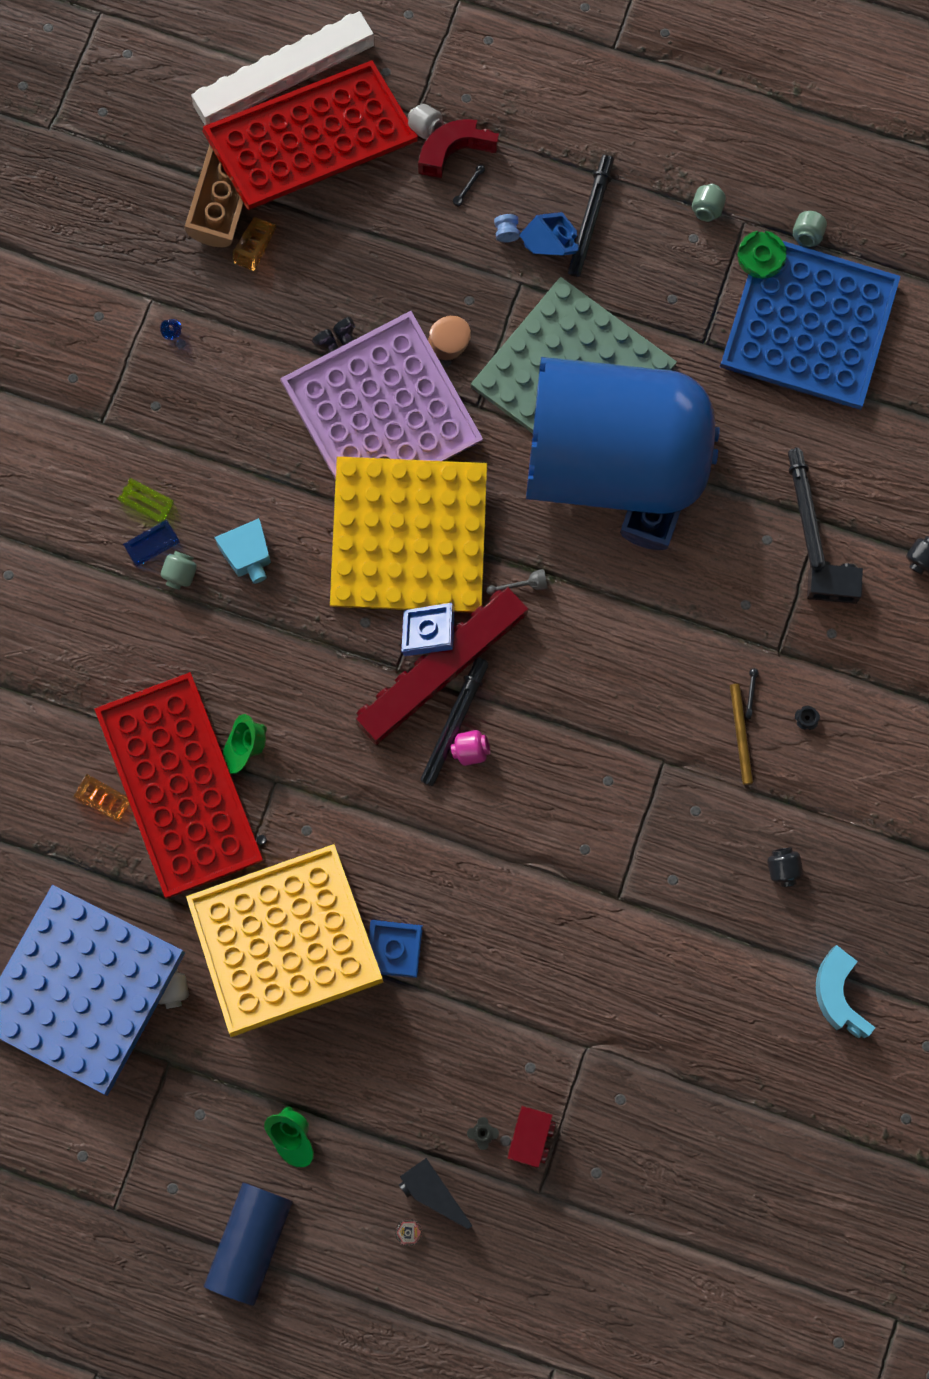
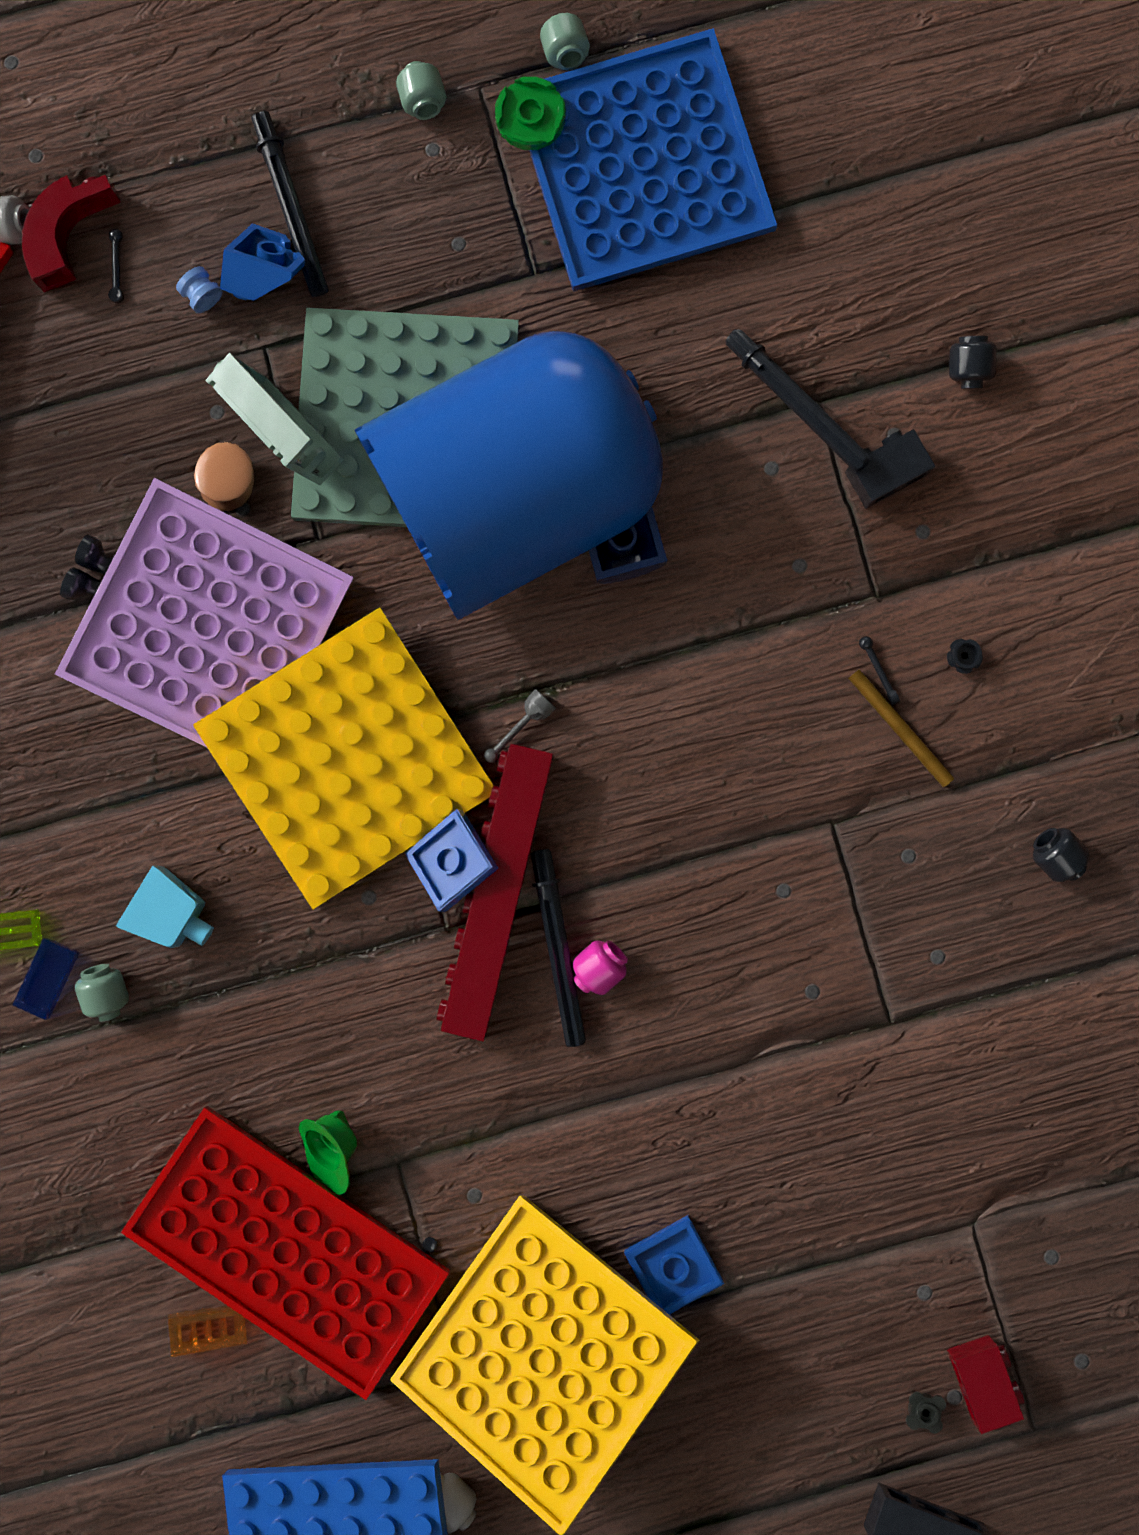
camera: 25 degrees left, 10 degrees up
none -> door [205,353,344,485]

